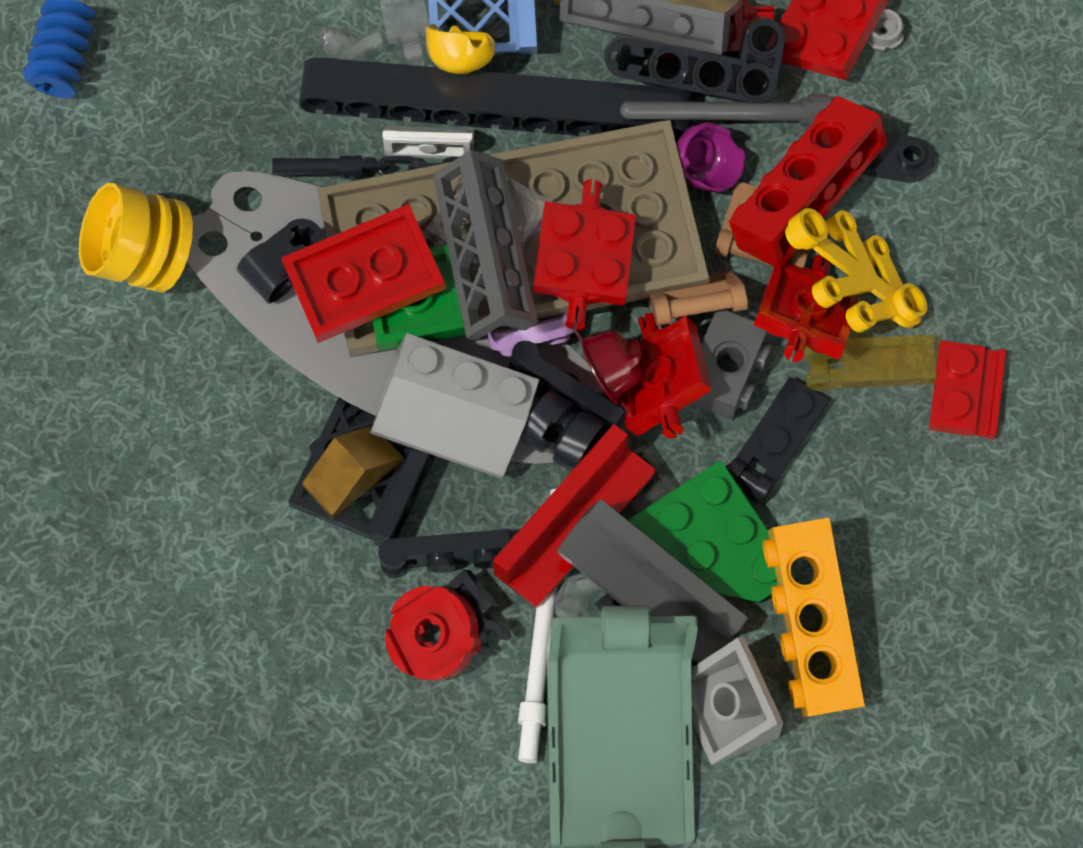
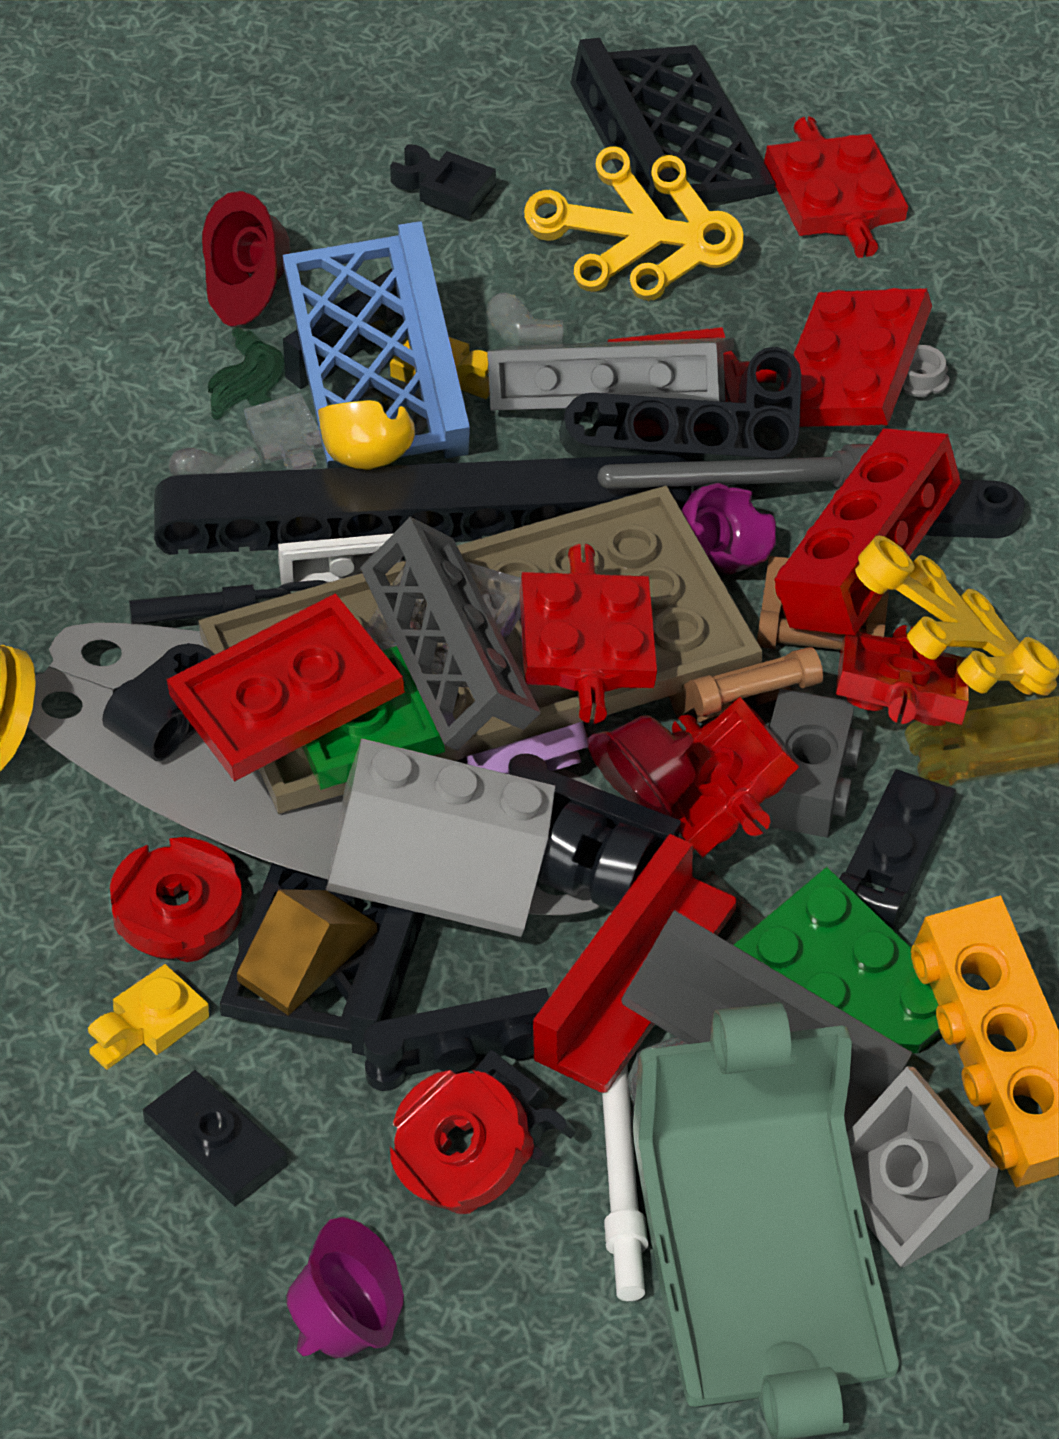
camera: 10 degrees left, 20 degrees down
none -> yellow plate [88,964,209,1070]
none -> red plate [110,837,243,962]
none -> black plate [143,1070,288,1207]
none -> magenta piece [286,1217,404,1359]

